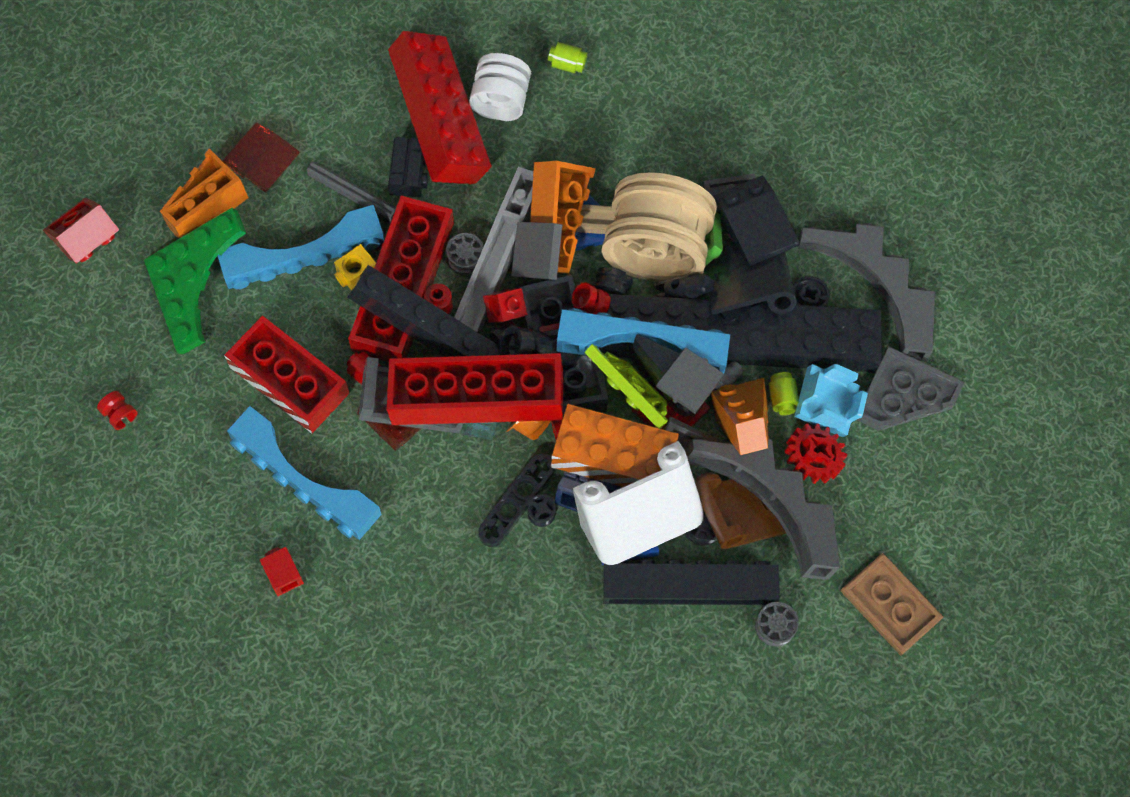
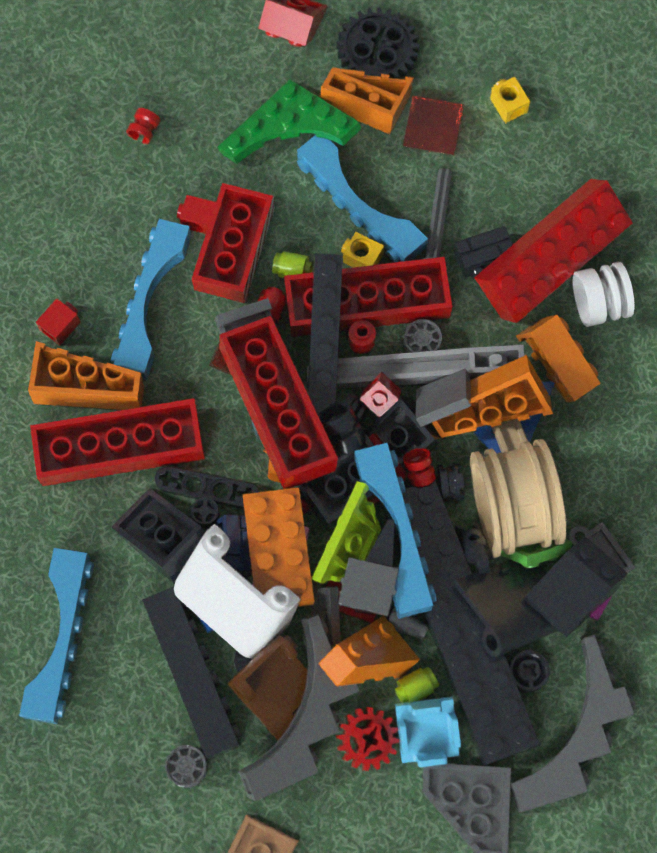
camera: 70 degrees right, 5 degrees up
none -> dark azure arch [19,548,94,724]
none -> orange wedge [28,341,144,410]
none -> red brick [30,398,205,486]
none -> black slope [112,488,206,584]
none -> red brick [177,195,216,234]
none -> lime brick [272,251,313,278]
none -> black gear [337,7,420,79]
none -> yellow brick [490,77,530,123]
none -> orange wedge [516,315,601,402]

